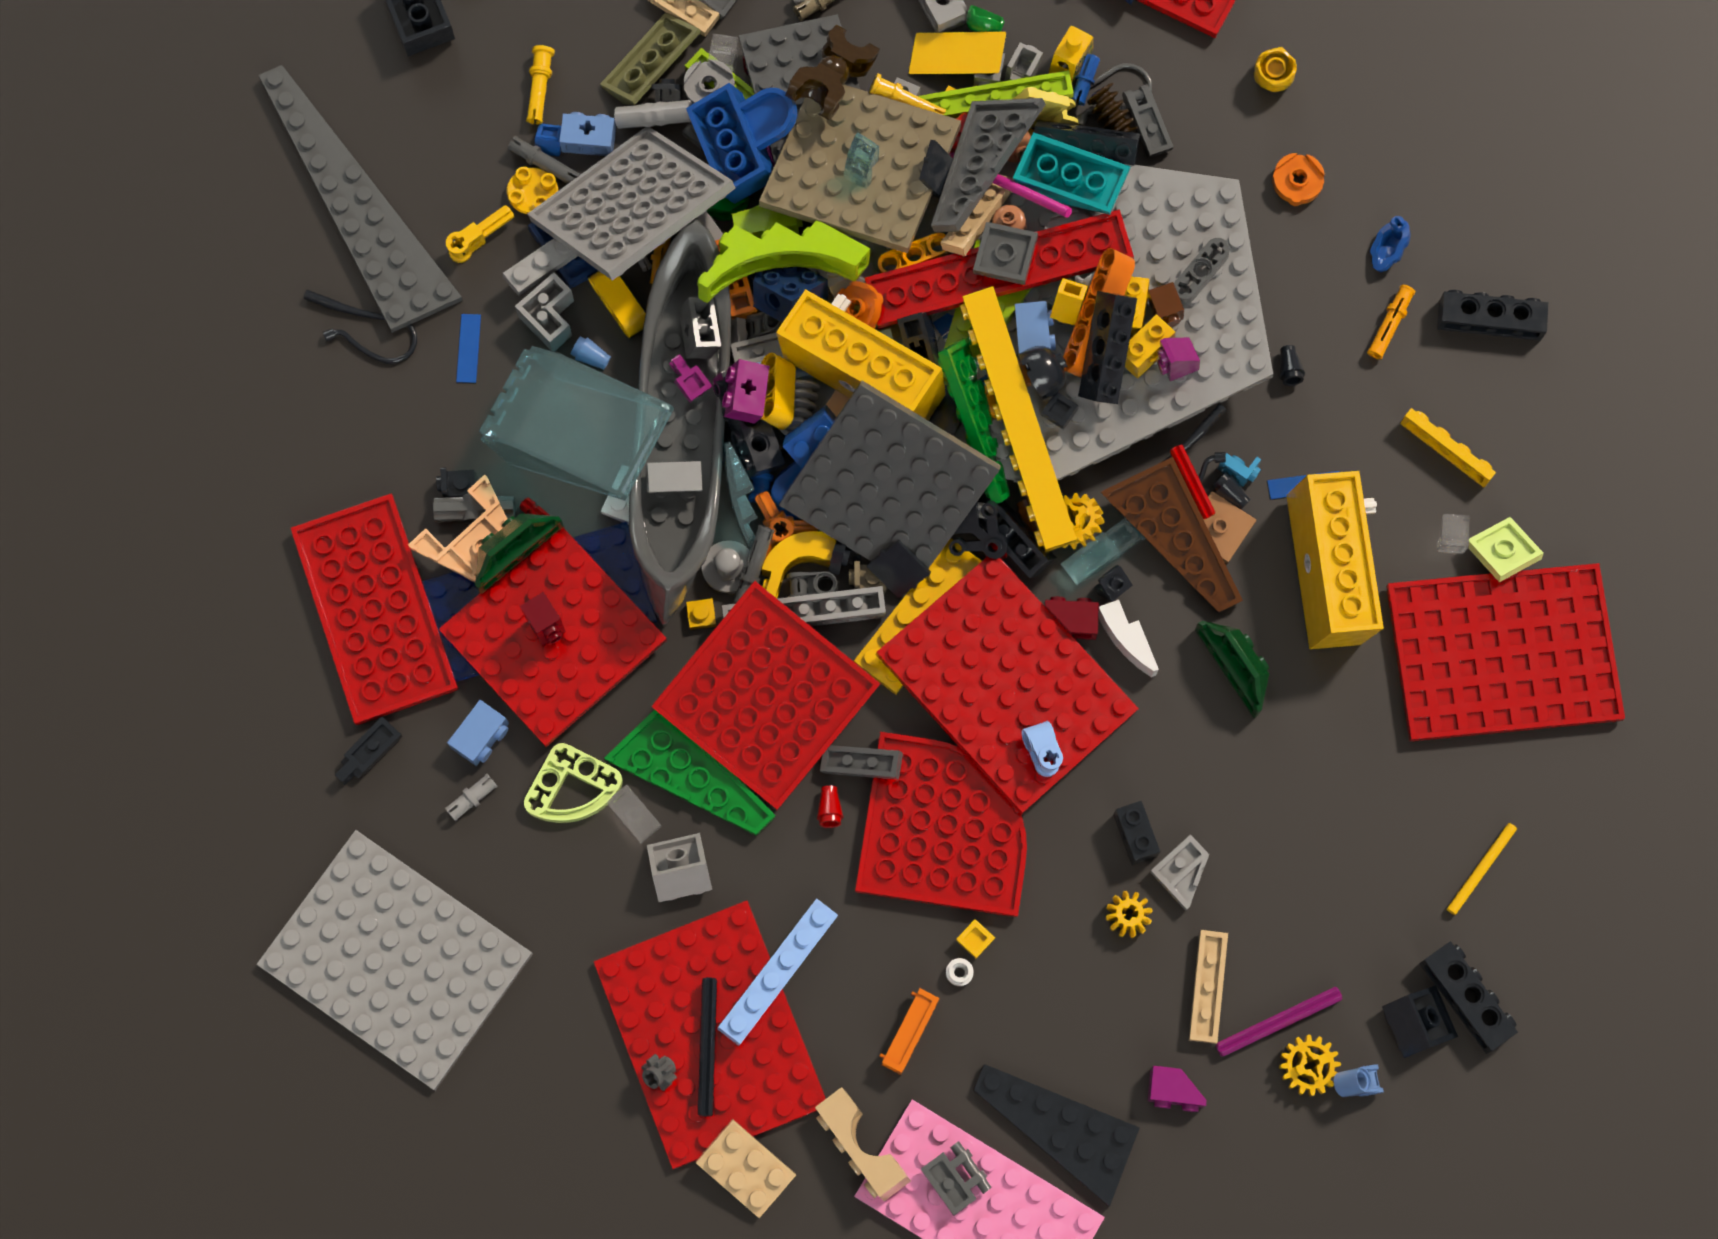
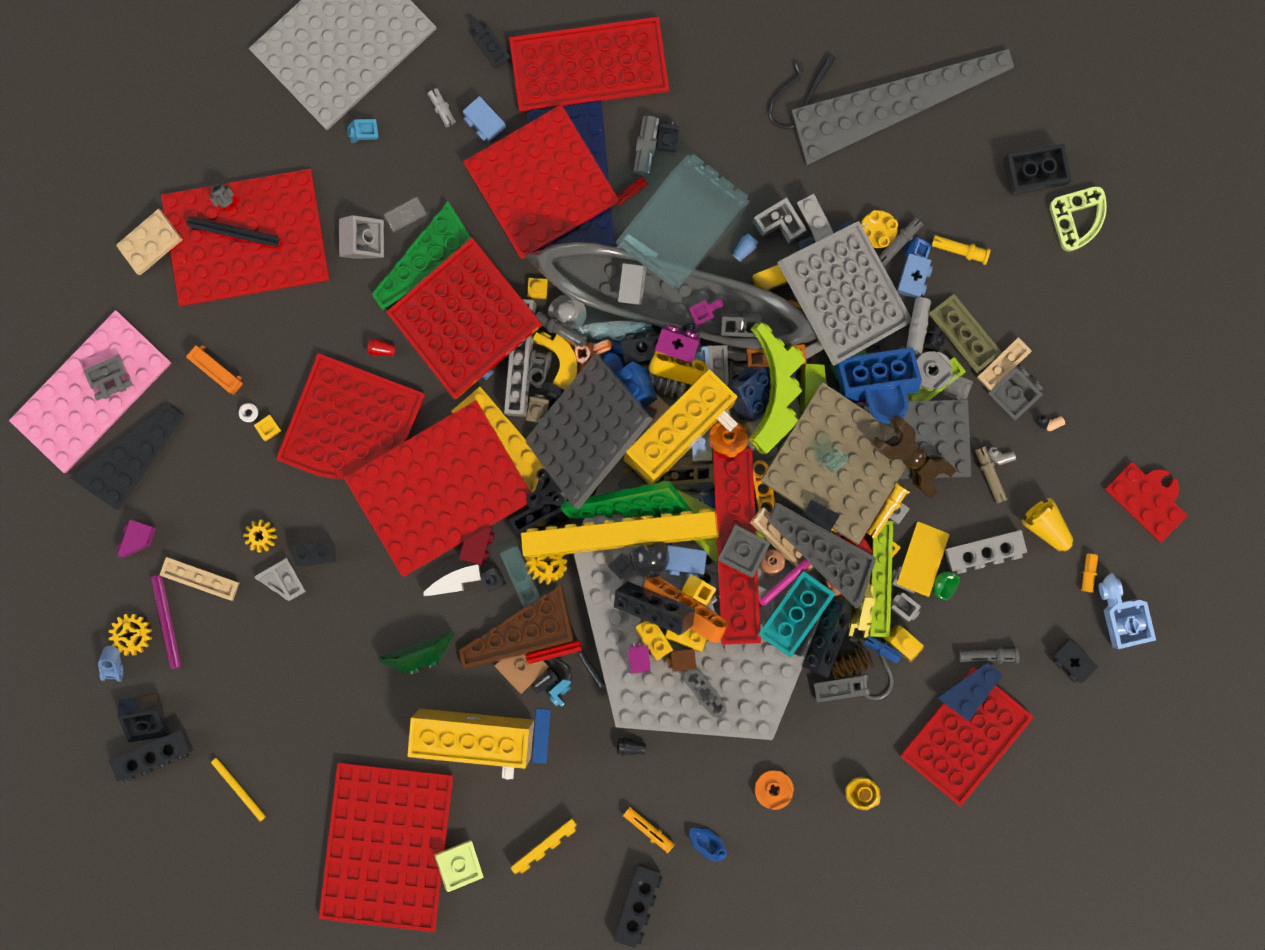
camera: 105 degrees right, 10 degrees up
light nougat wing [408,475,507,582] -> none
yellow connector [446,205,514,263] -> none
blue sticker [456,314,481,383] -> none
dark green wedge [475,514,564,594] -> none
dark red brick [520,592,566,646] -> none
yellowish green beam [524,743,623,823] -> none
light blue plate [717,898,838,1046] -> none
tan arch [815,1087,911,1202] -> none
dark grey plate [820,745,903,780] -> none
black piece [867,540,931,598] -> none
light blue piece [1021,721,1063,777] -> none
clear panel [1437,514,1470,554] -> none
none -> dark azure bracket [347,119,379,143]

